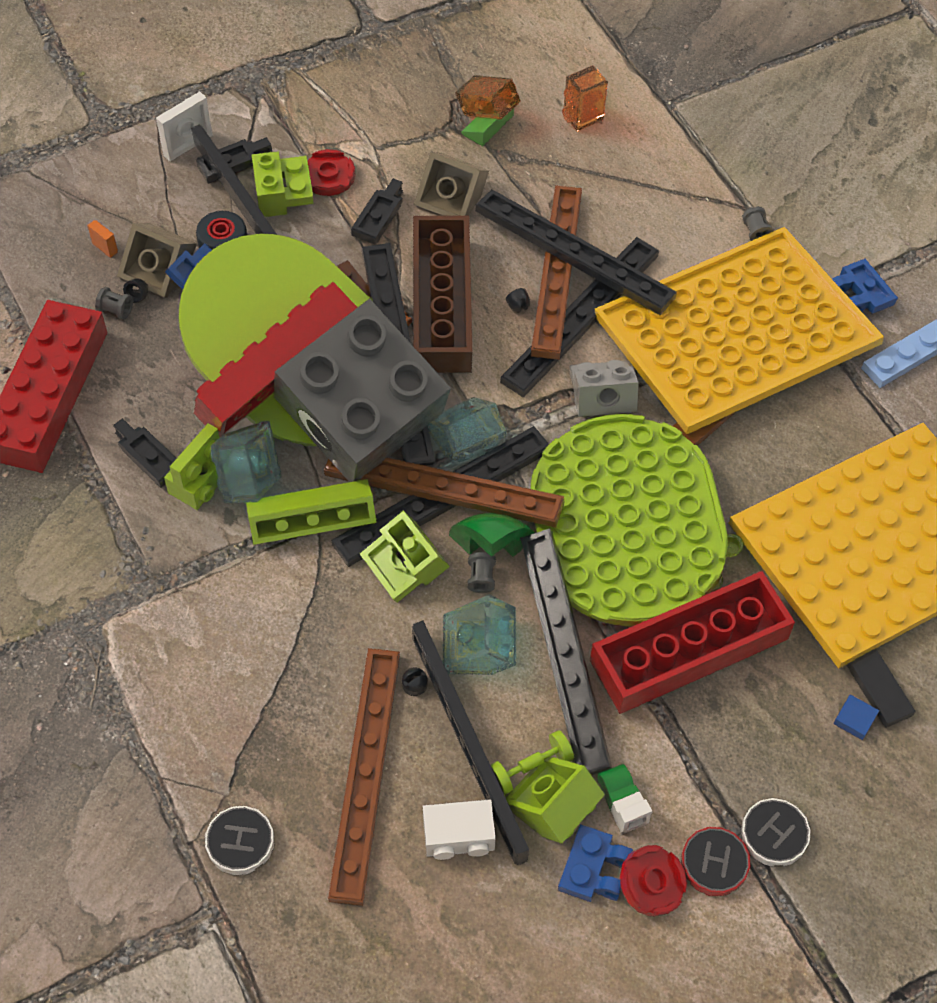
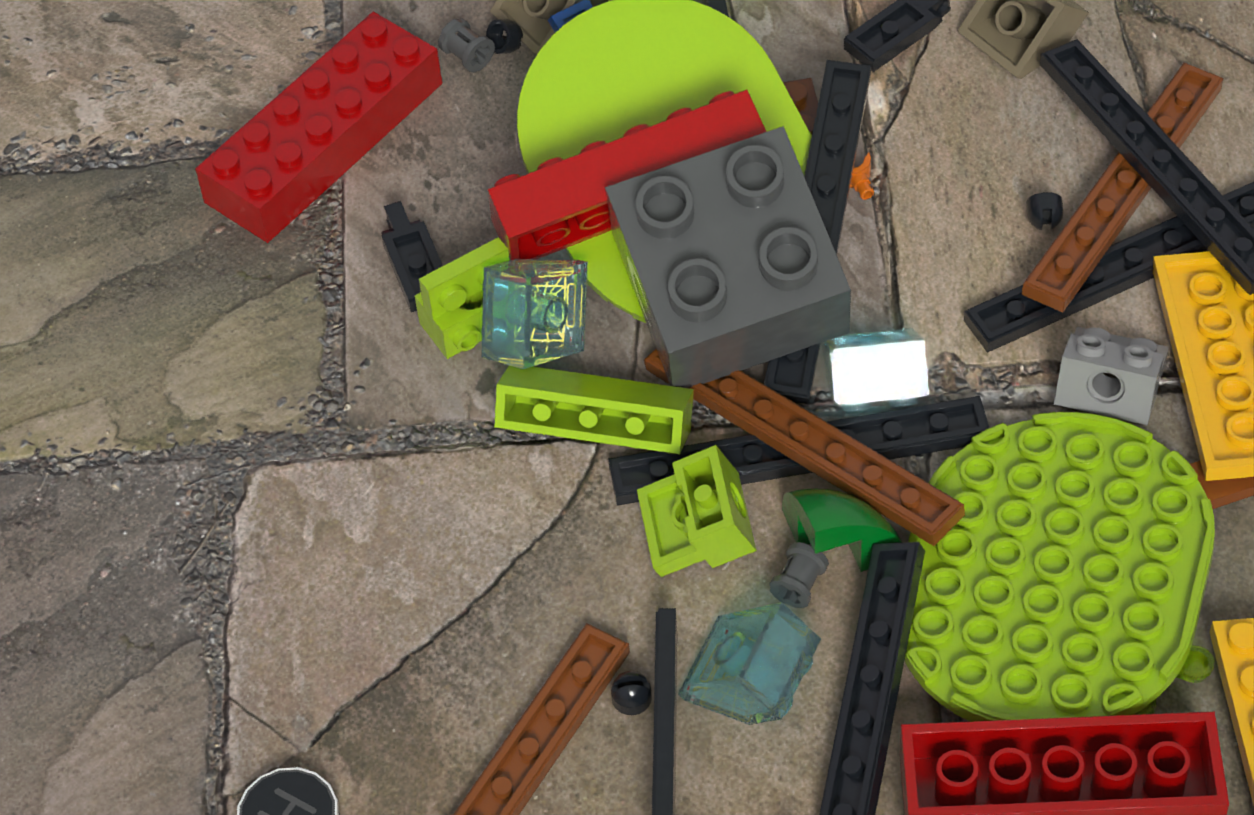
camera: 30 degrees right, 5 degrees down
reddish brown brick [413,216,473,373] -> none

